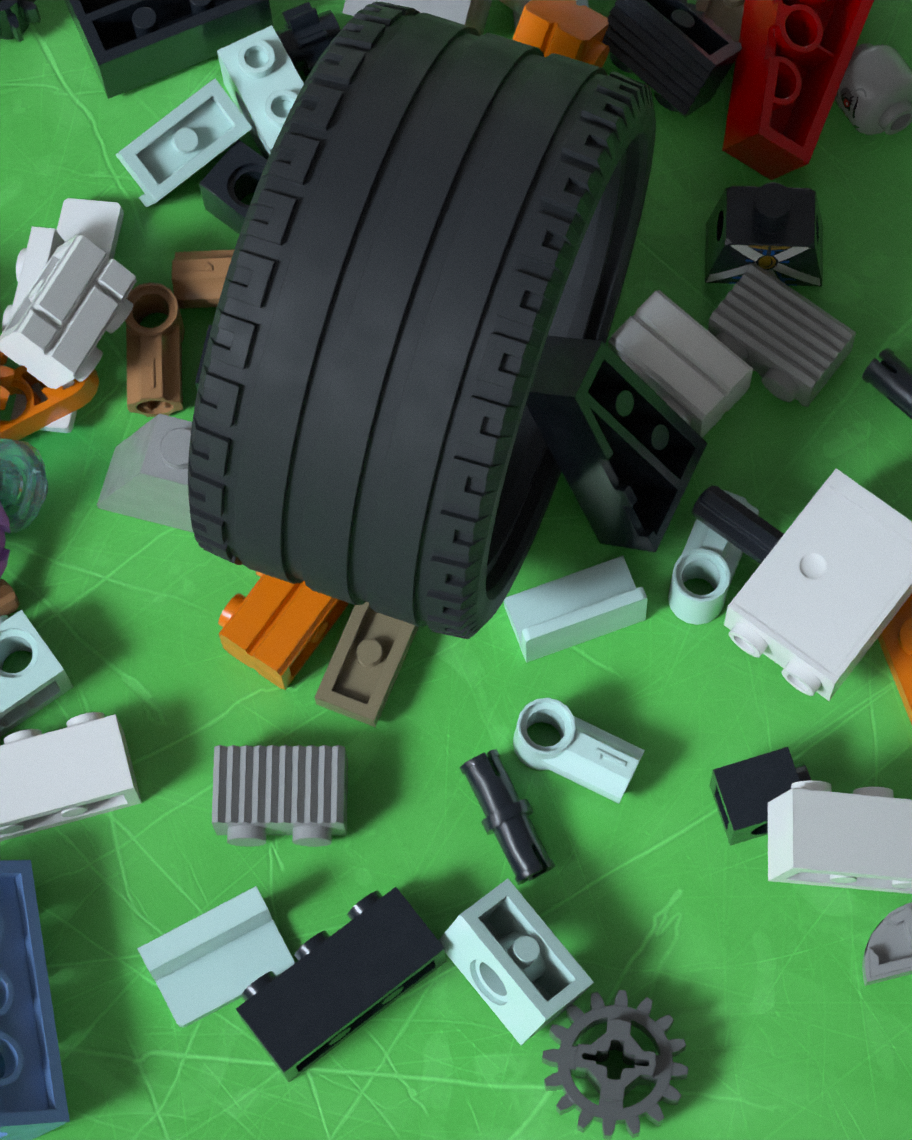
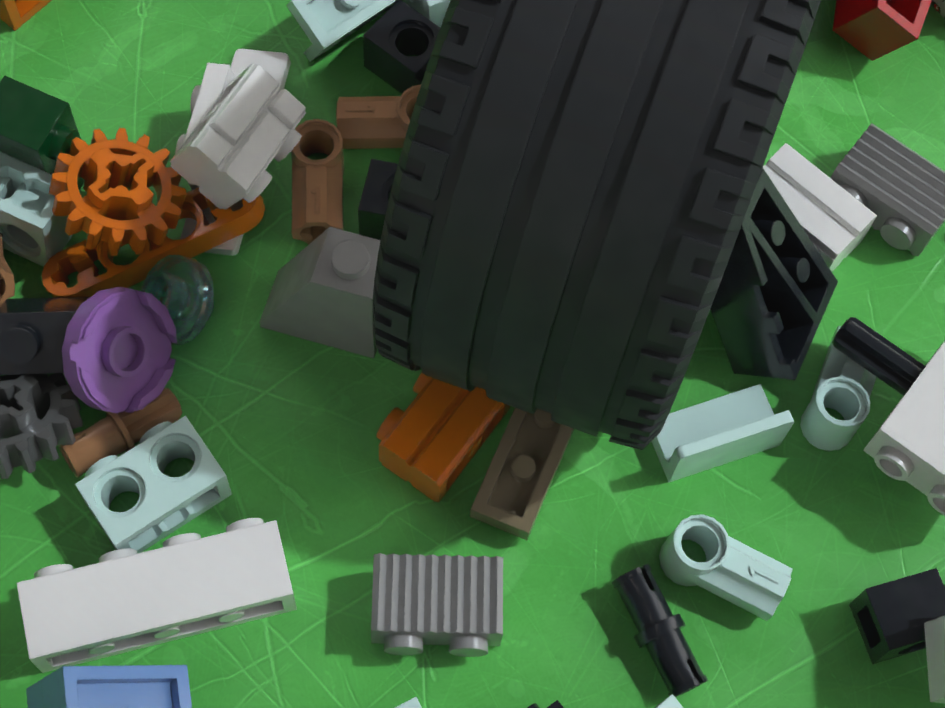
camera: 10 degrees left, 5 degrees down
black torso [705,182,823,287] -> none

